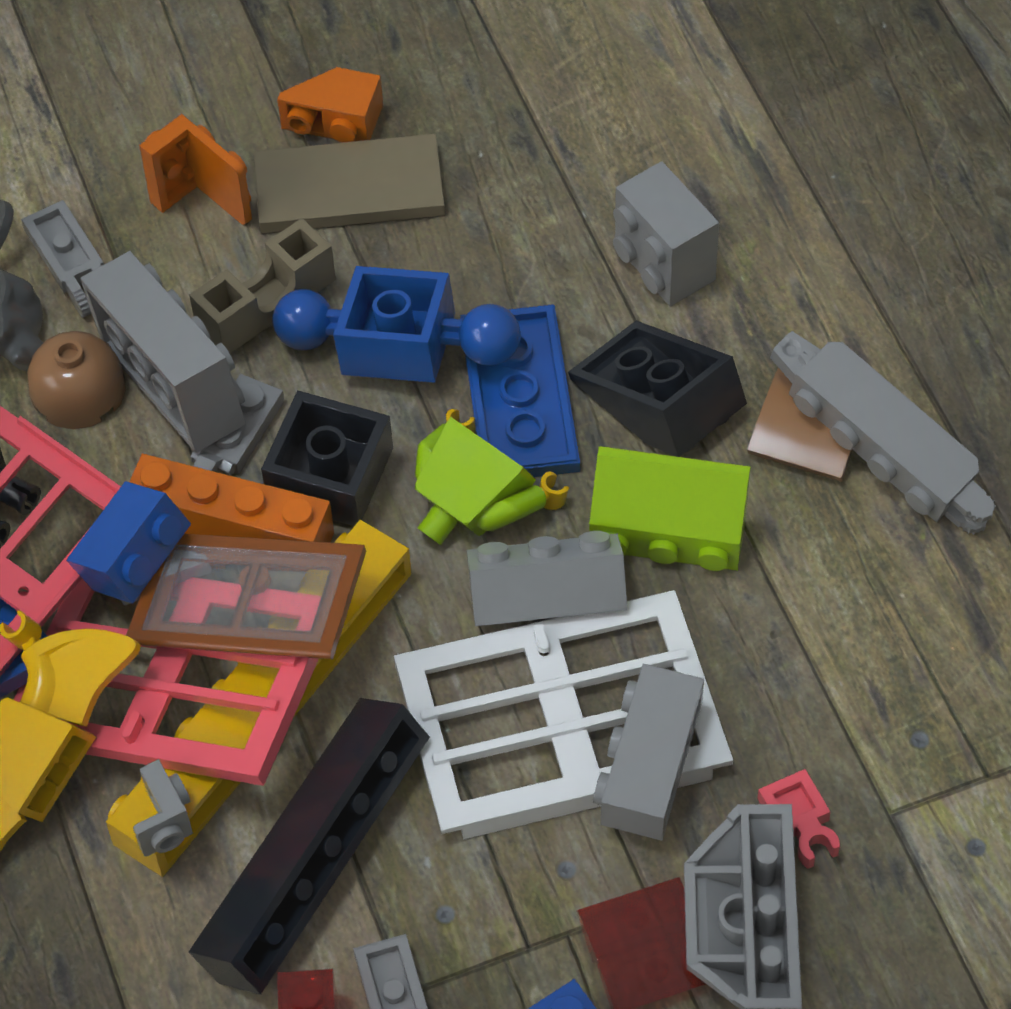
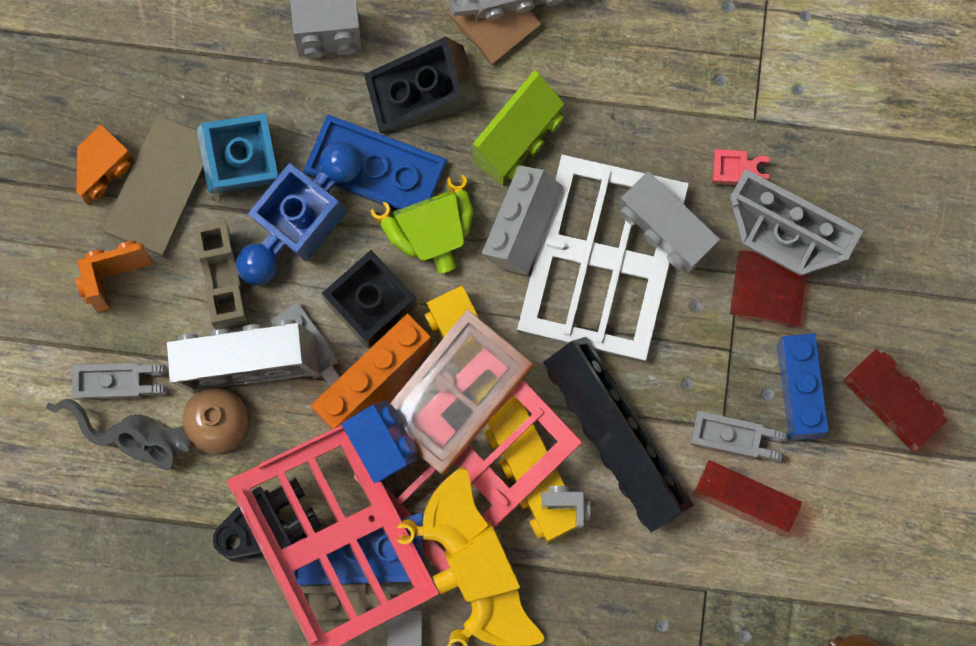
camera: 65 degrees left, 20 degrees up
none -> dark azure brick [197,113,278,194]

